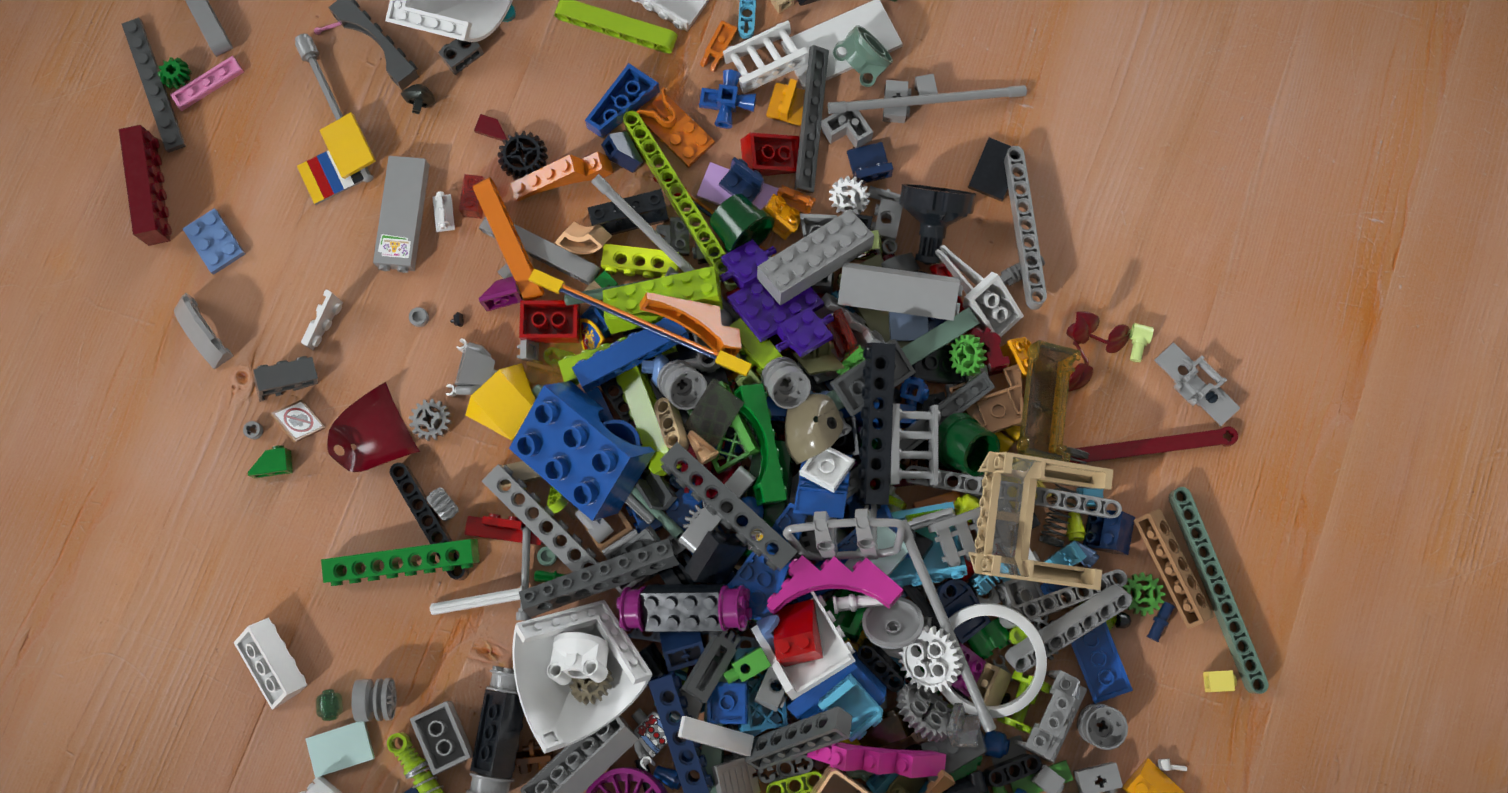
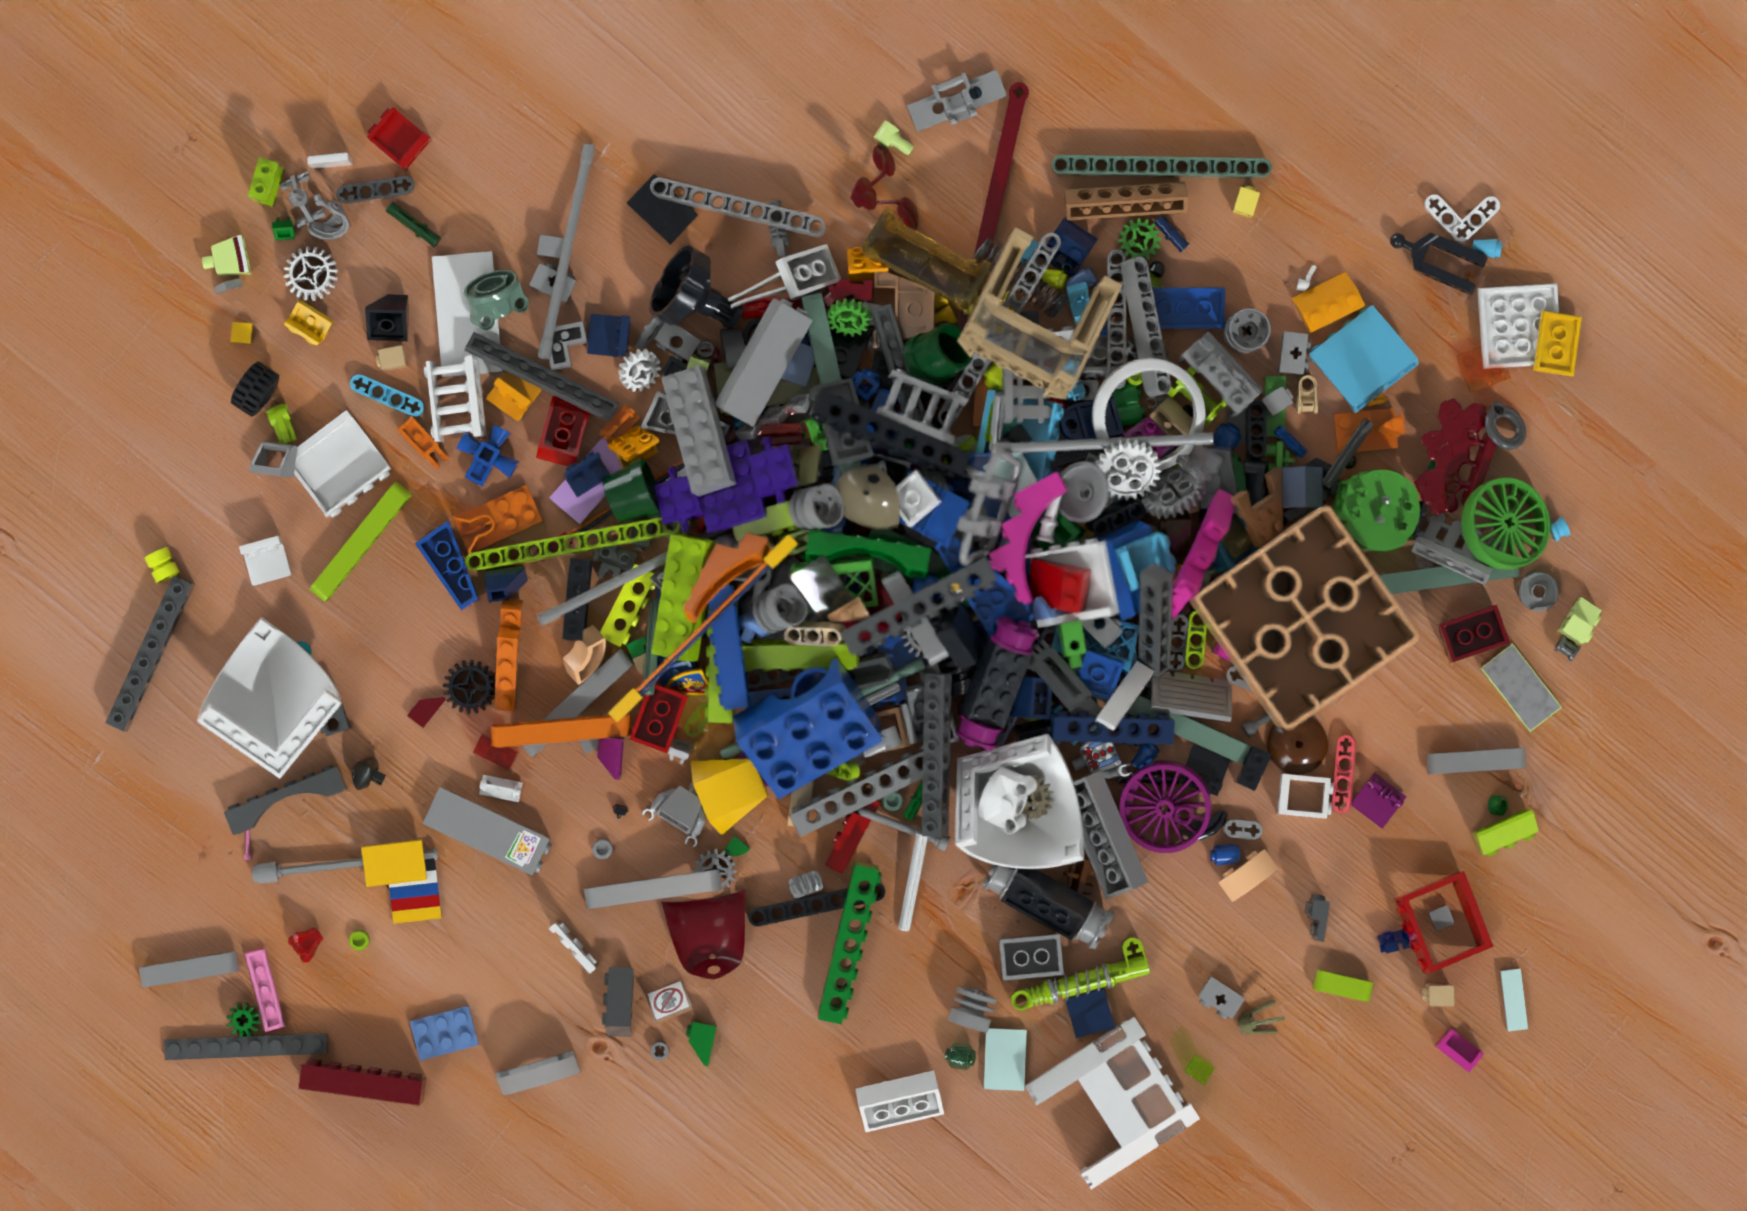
camera: 75 degrees left, 10 degrees up
none -> red rock [288,927,323,963]
none -> lime tile [349,930,370,951]
none -> light grey beam [584,869,722,909]
none -> green tile [724,836,750,856]

